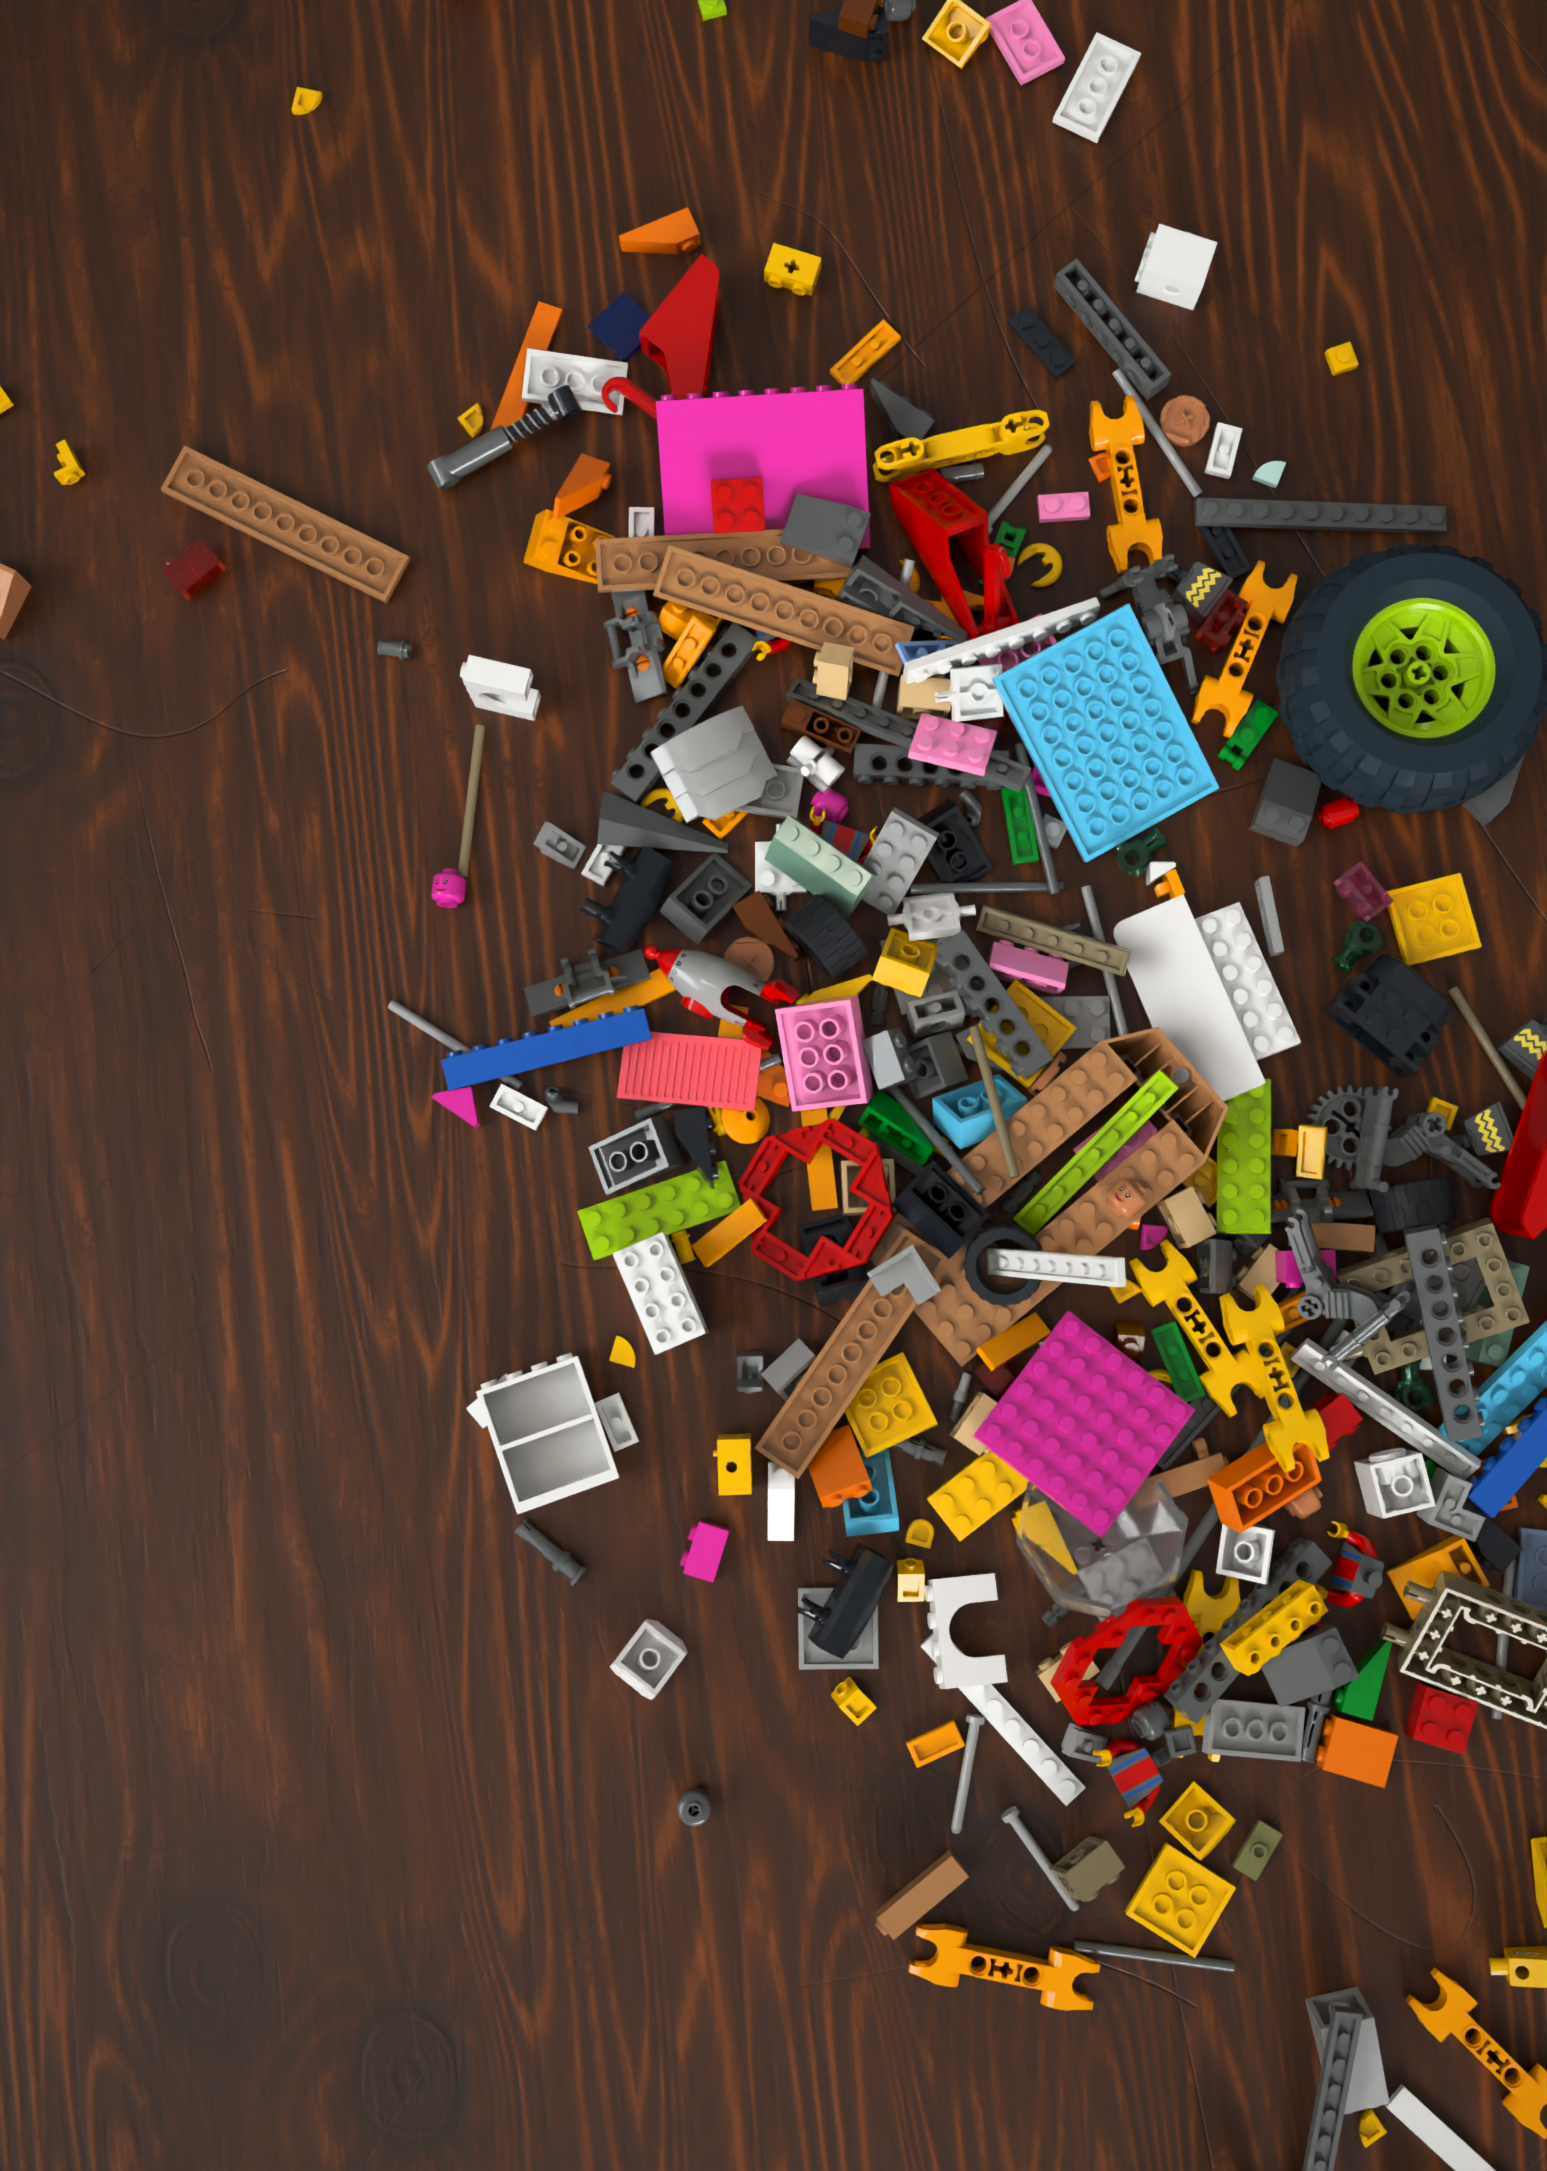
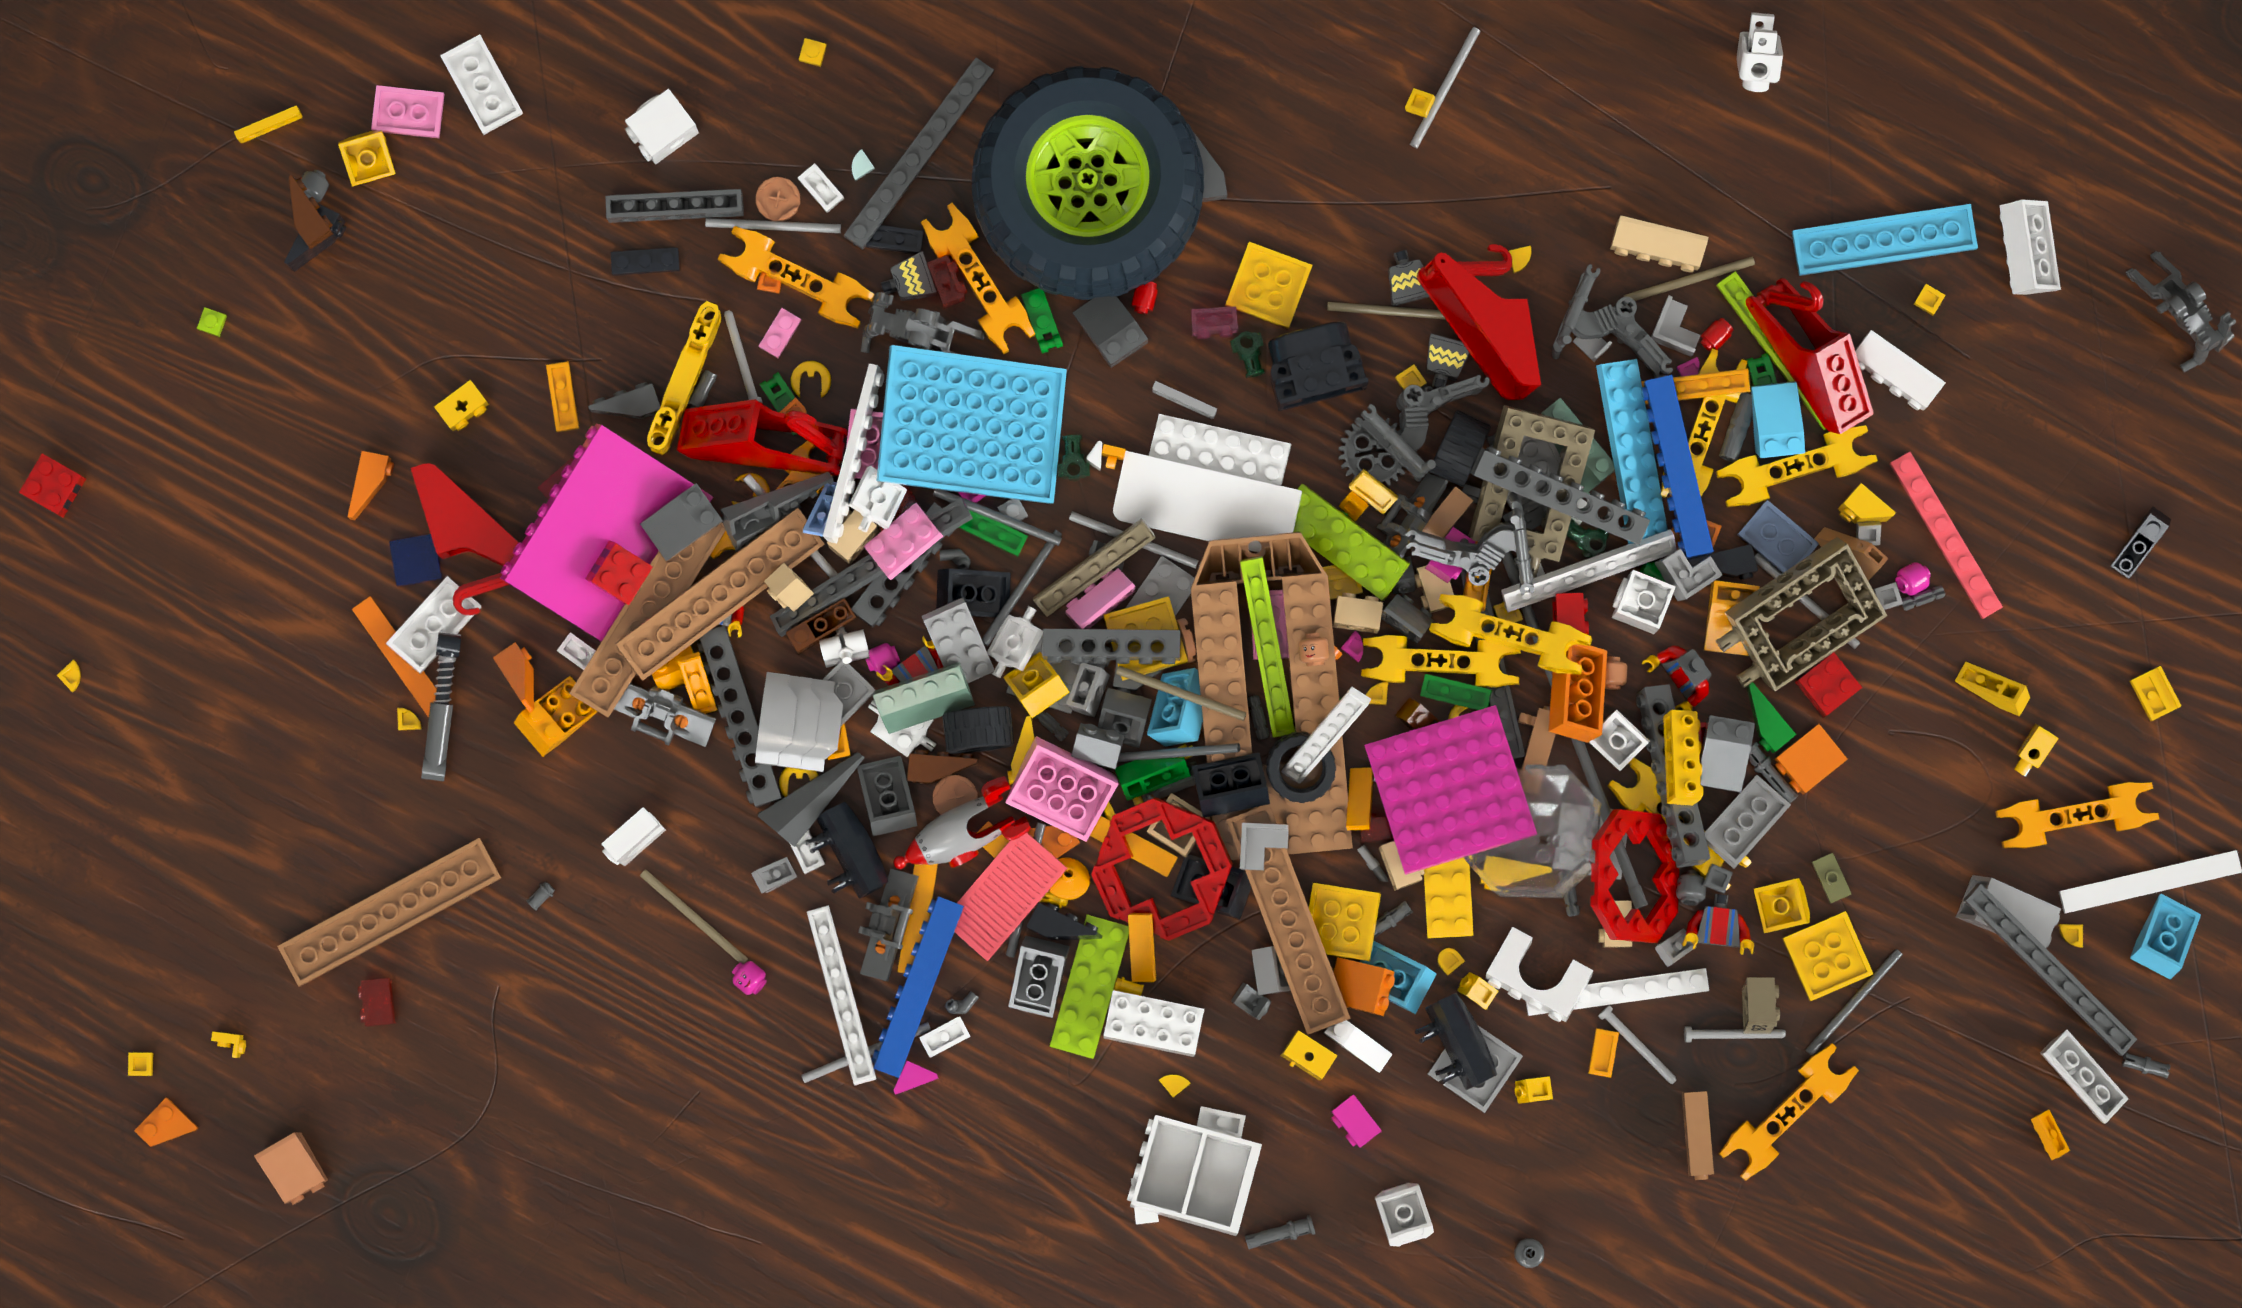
camera: 55 degrees left, 0 degrees up
none -> white tile [807,905,876,1086]

